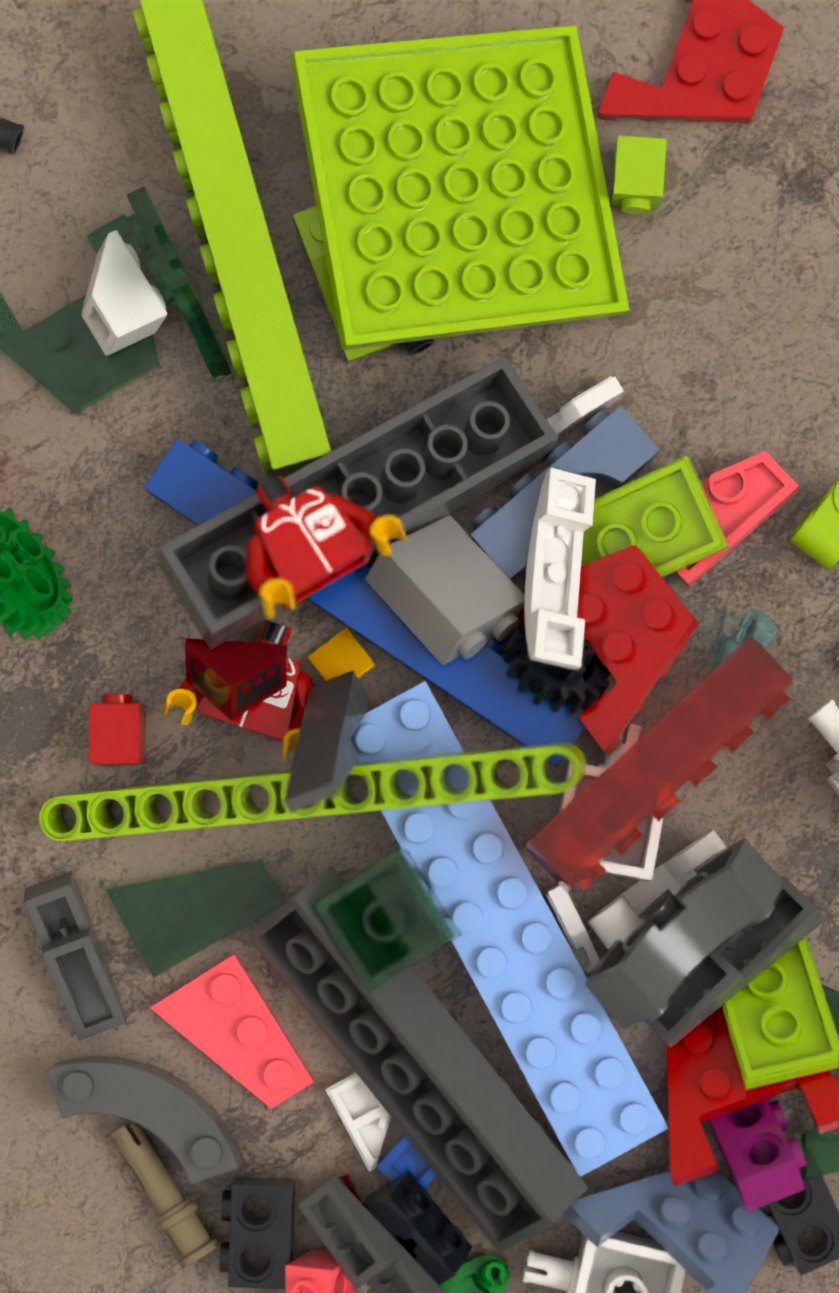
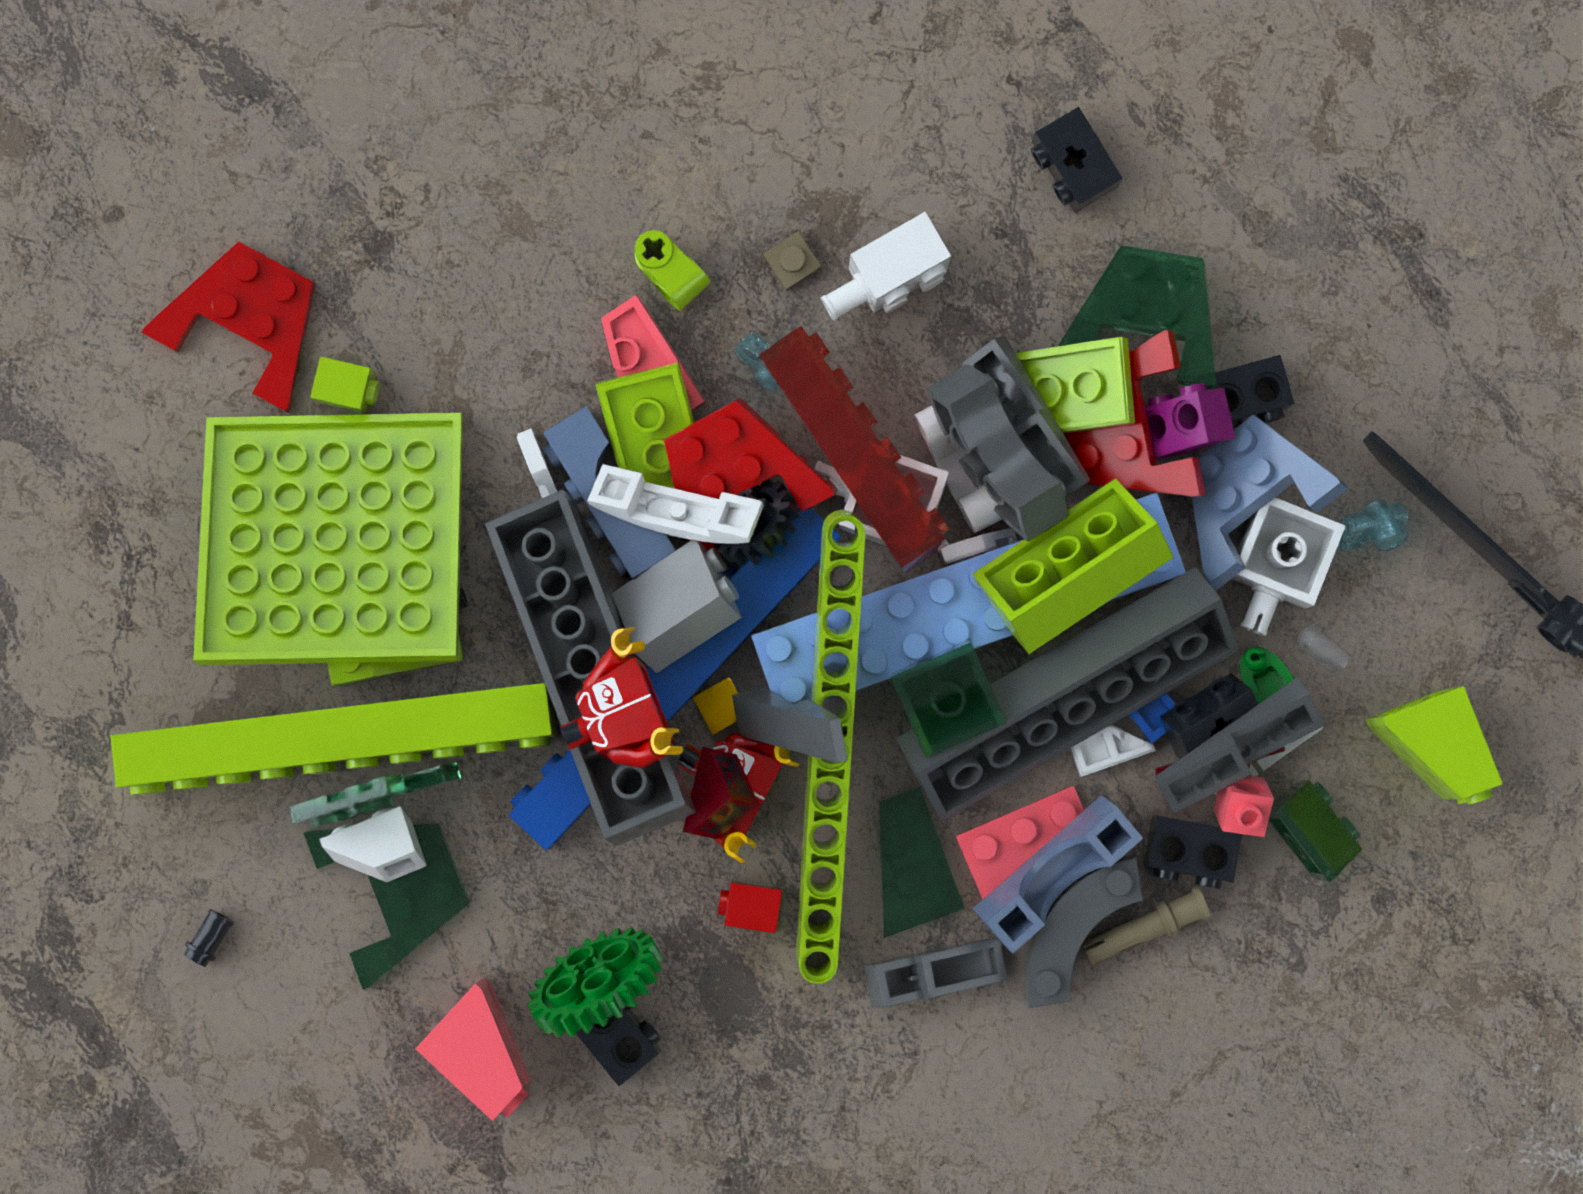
camera: 85 degrees left, 0 degrees up
none -> lime slope [972,478,1174,654]
none -> sand blue arch [973,795,1143,954]

